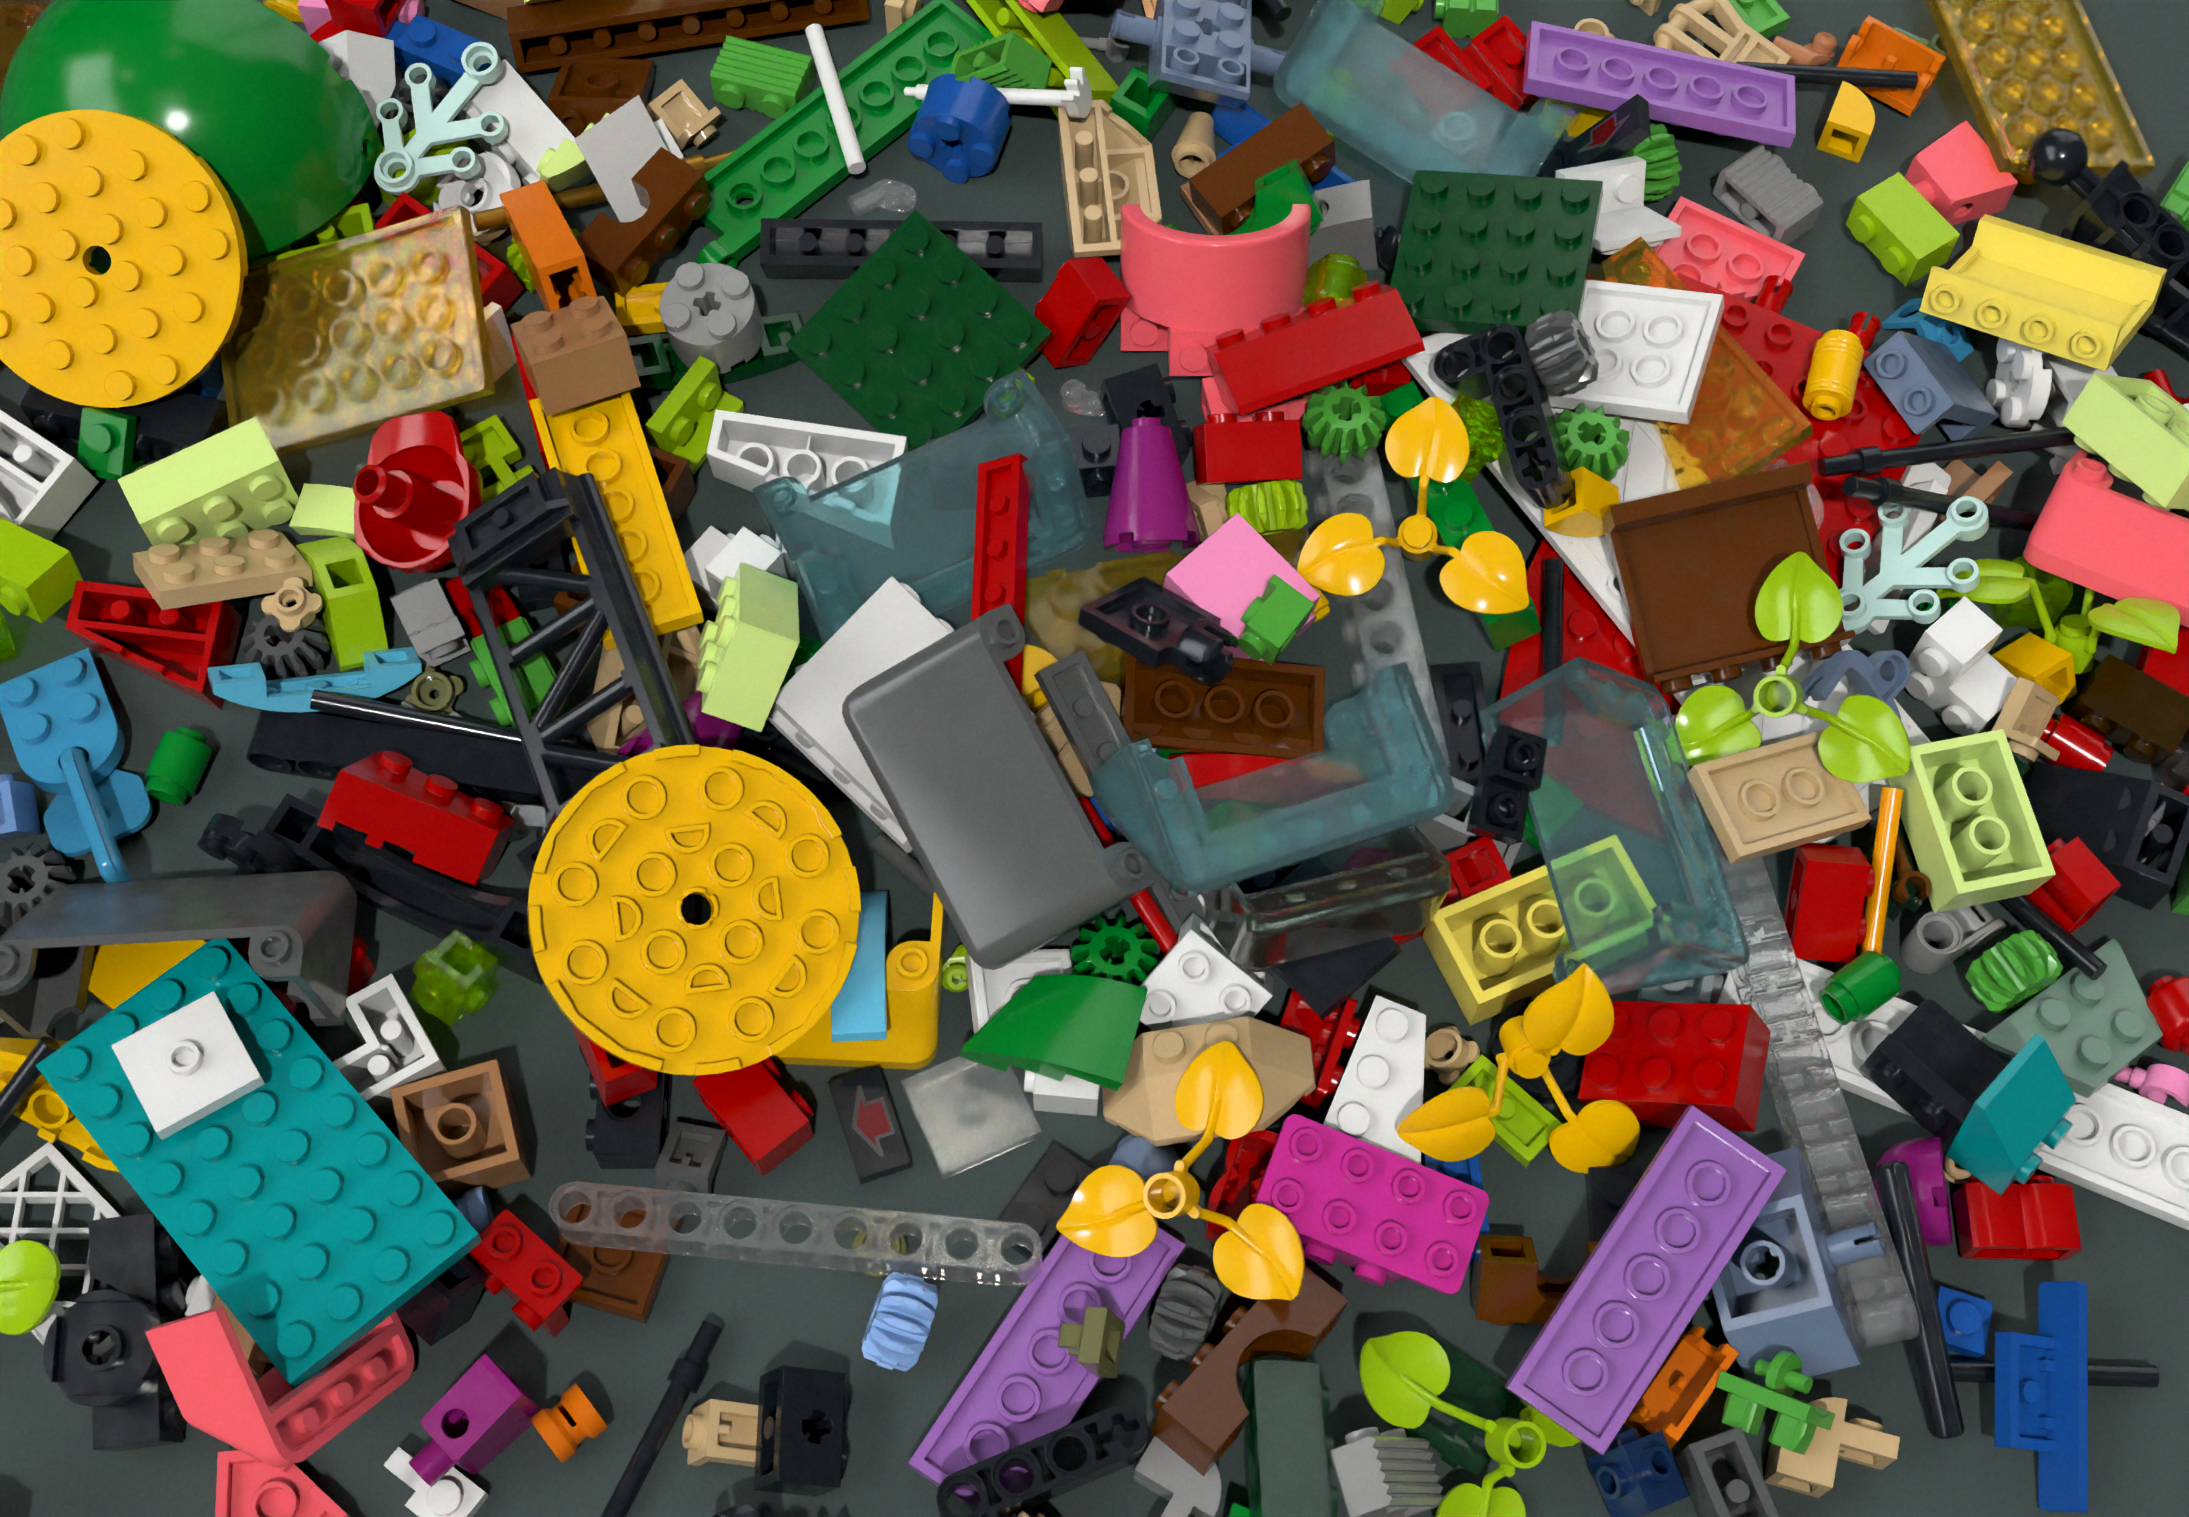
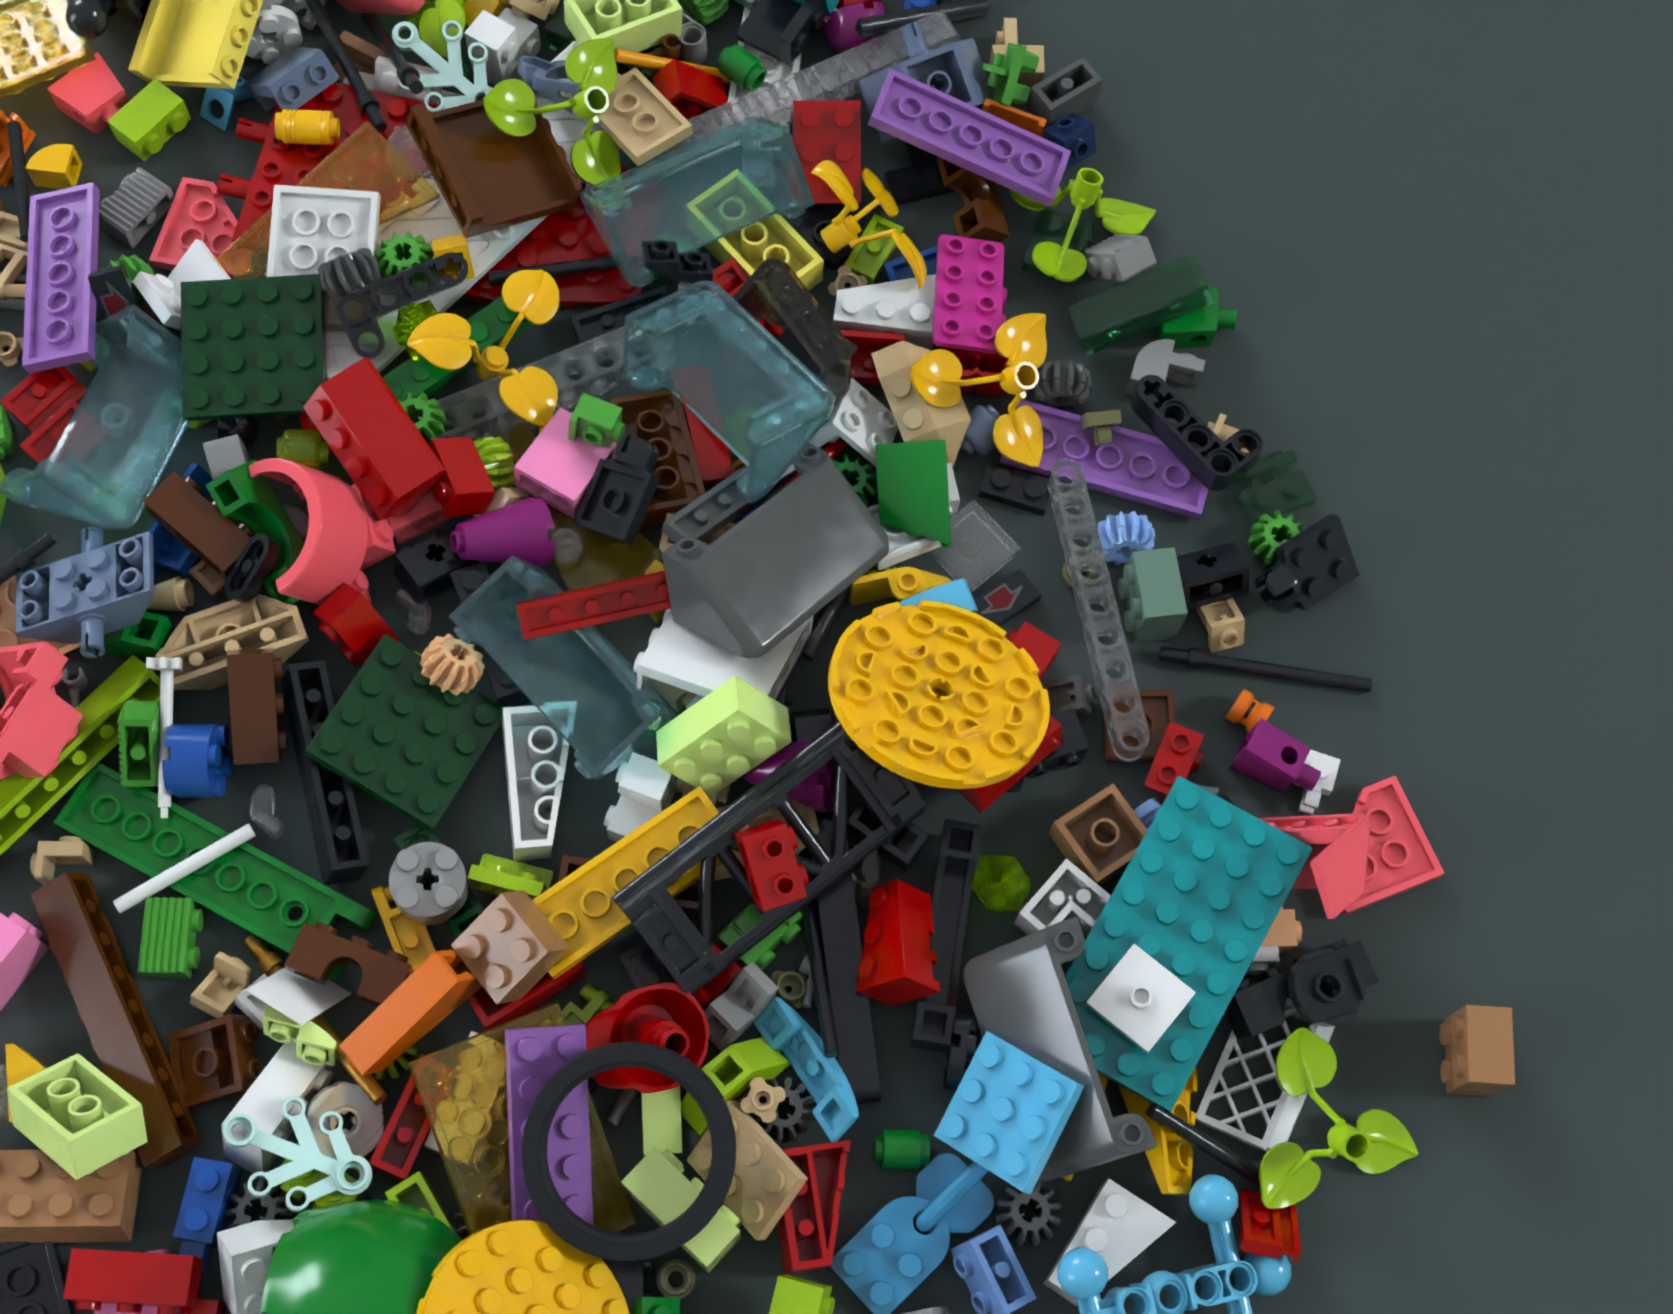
camera: 110 degrees left, 5 degrees up
reddish brown arch [1151,1266,1349,1476] -> none
none -> black plate [224,533,280,603]
none -> reddish brown brick [226,648,287,765]
none -> light nougat gear [420,633,485,696]
none -> medium lavender plate [505,1023,594,1226]
none -> black tyre [521,1042,736,1261]
none -> clear plate [550,528,583,563]
none -> red brick [734,819,809,912]
none -> medium azure plate [934,1031,1085,1194]
none -> sand green brick [1118,547,1188,643]

